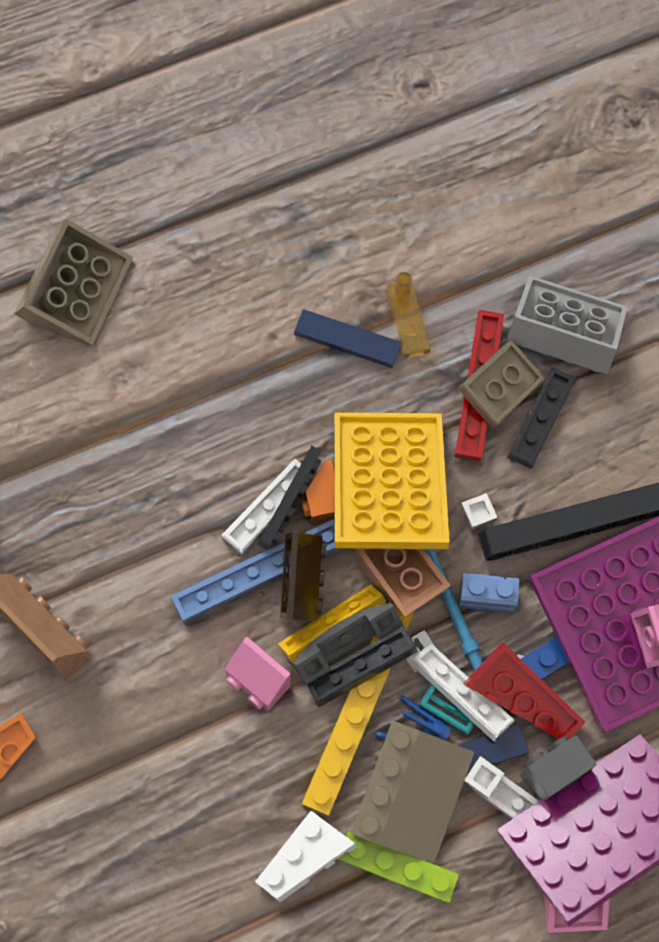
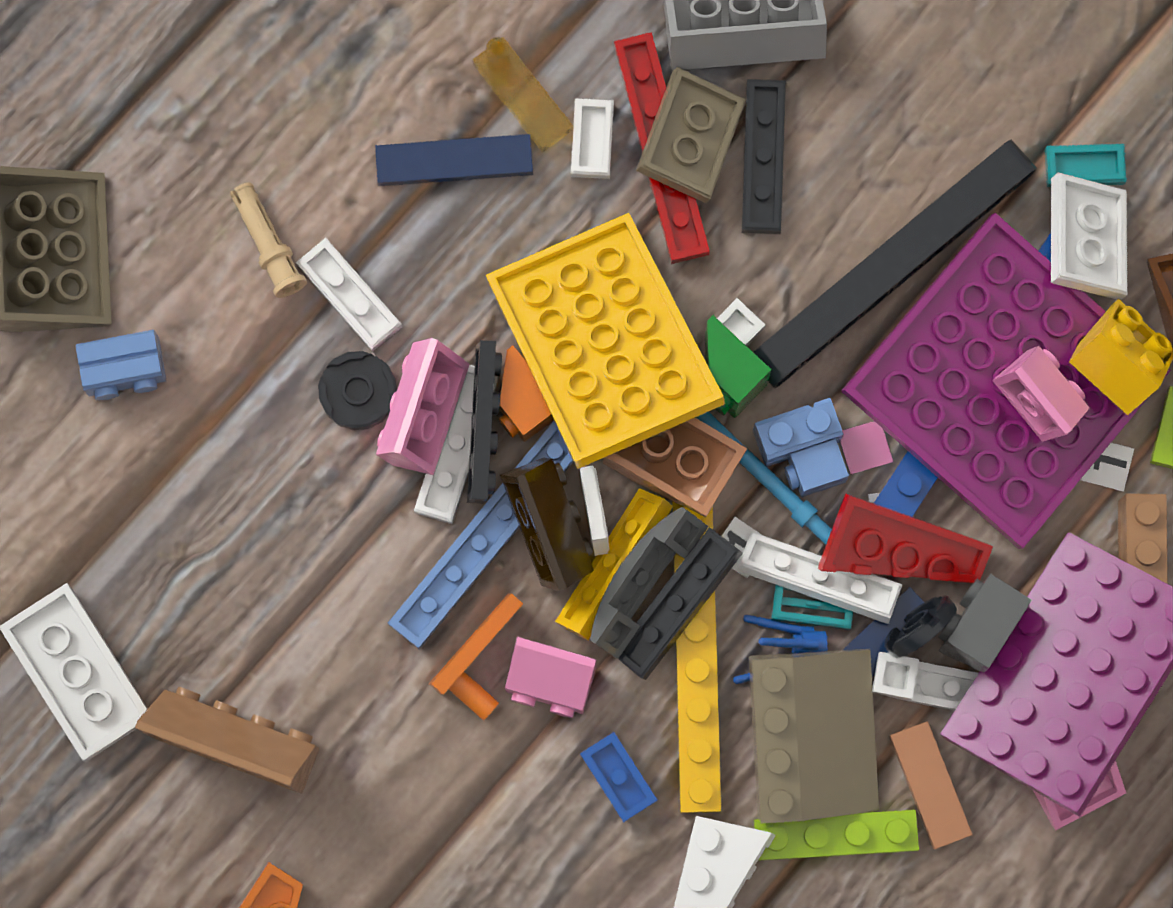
camera: 20 degrees left, 10 degrees up
none -> medium blue brick [76,330,166,400]
none -> tan pin [230,182,307,298]
none -> white tile [296,238,402,352]
none -> black tile [318,351,397,430]
none -> bright pink slope [376,338,470,475]
none -> orange piece [429,593,523,720]
none -> white tile [571,98,614,179]
none -> white tile [580,466,609,556]
none -> blue plate [580,732,658,823]
none -> green slope [705,315,772,419]
none -> medium blue brick [784,439,849,498]
none -> bright pink sticker [840,421,893,475]
none -> black tile [884,596,957,658]
none -> nougat tile [889,721,973,850]

